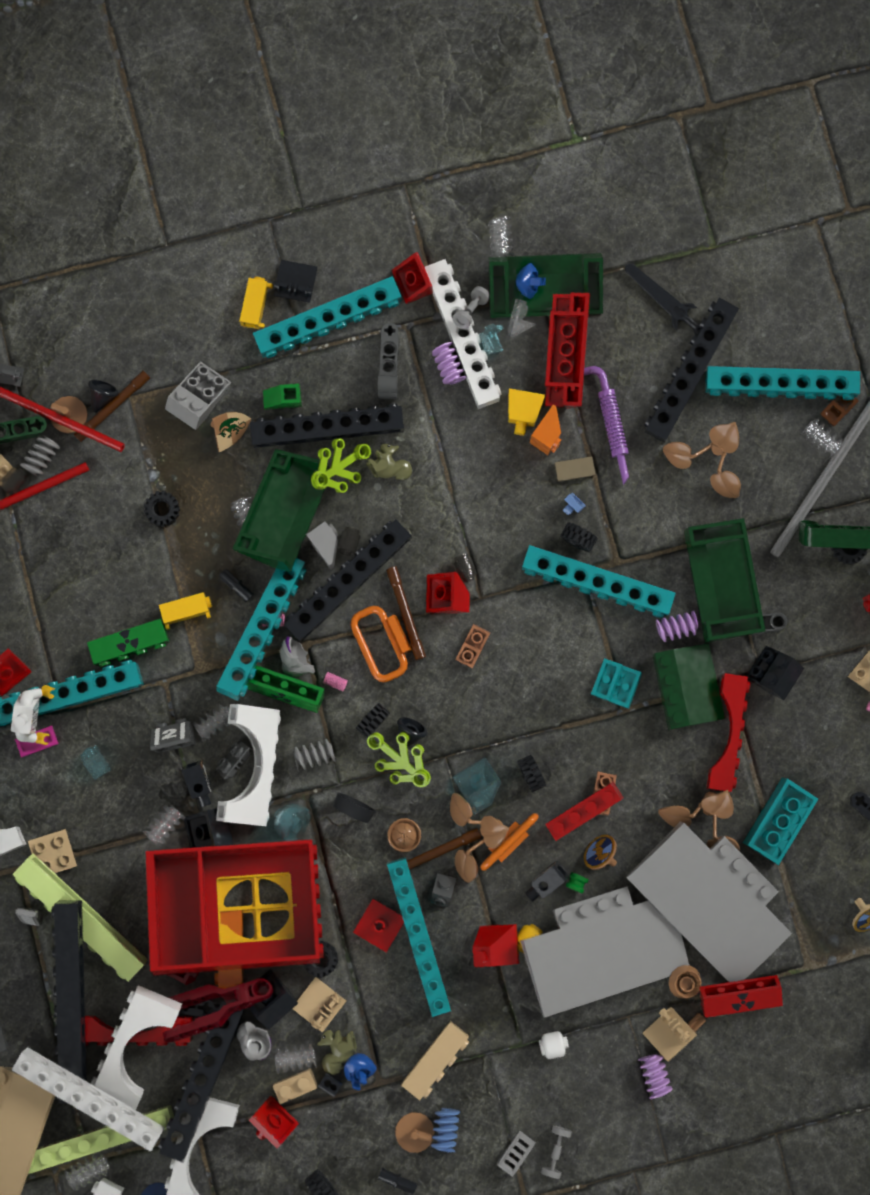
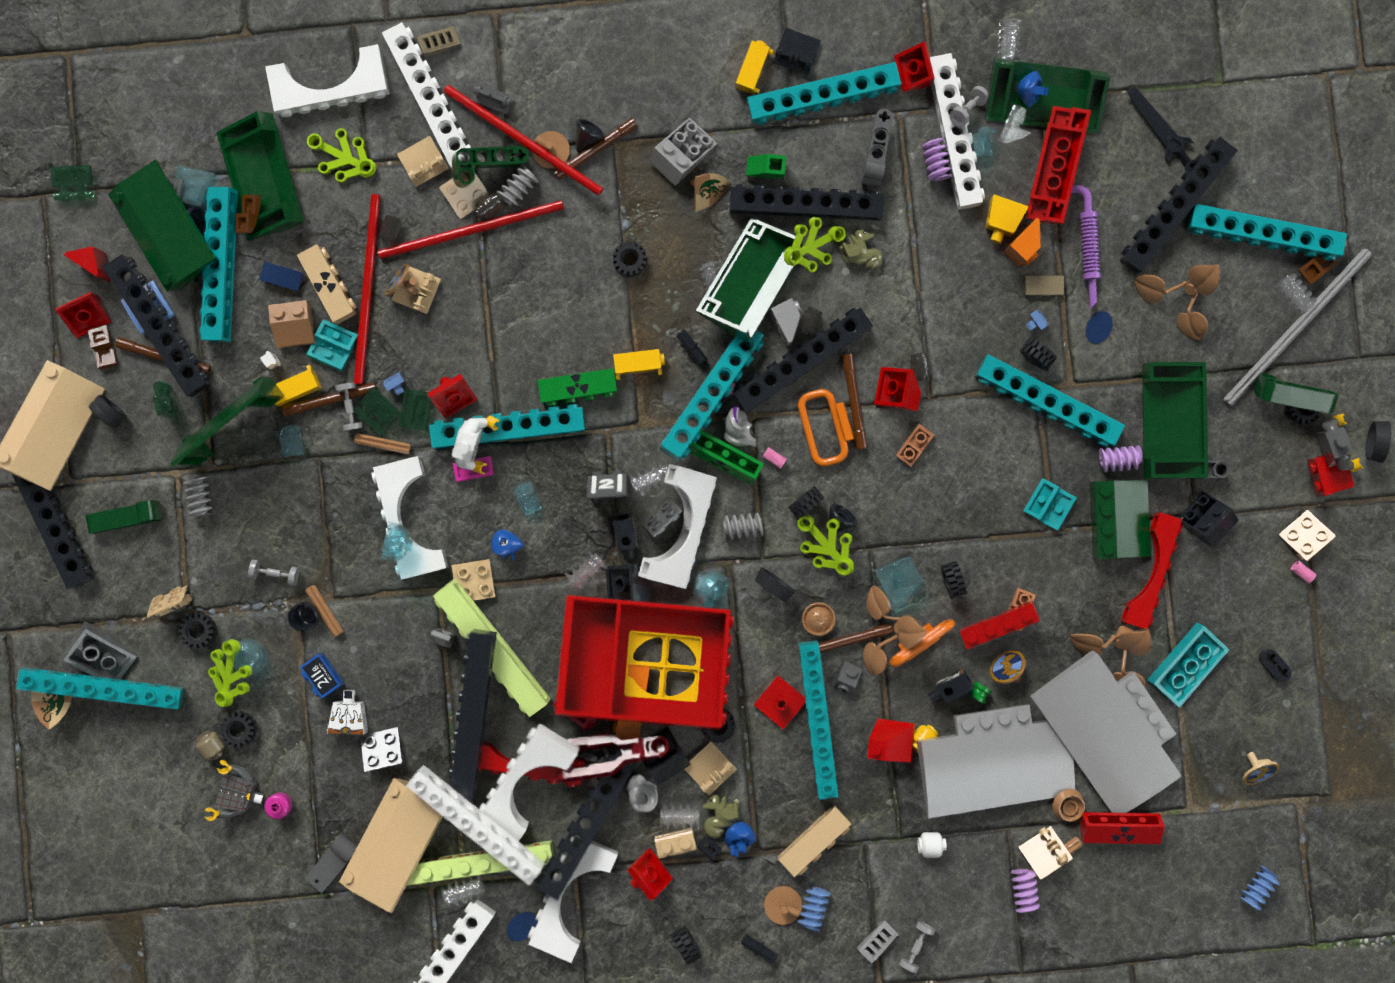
camera: 10 degrees right, 5 degrees up
none -> blue piece [491,529,524,561]
none -> dark blue sticker [1086,311,1113,344]

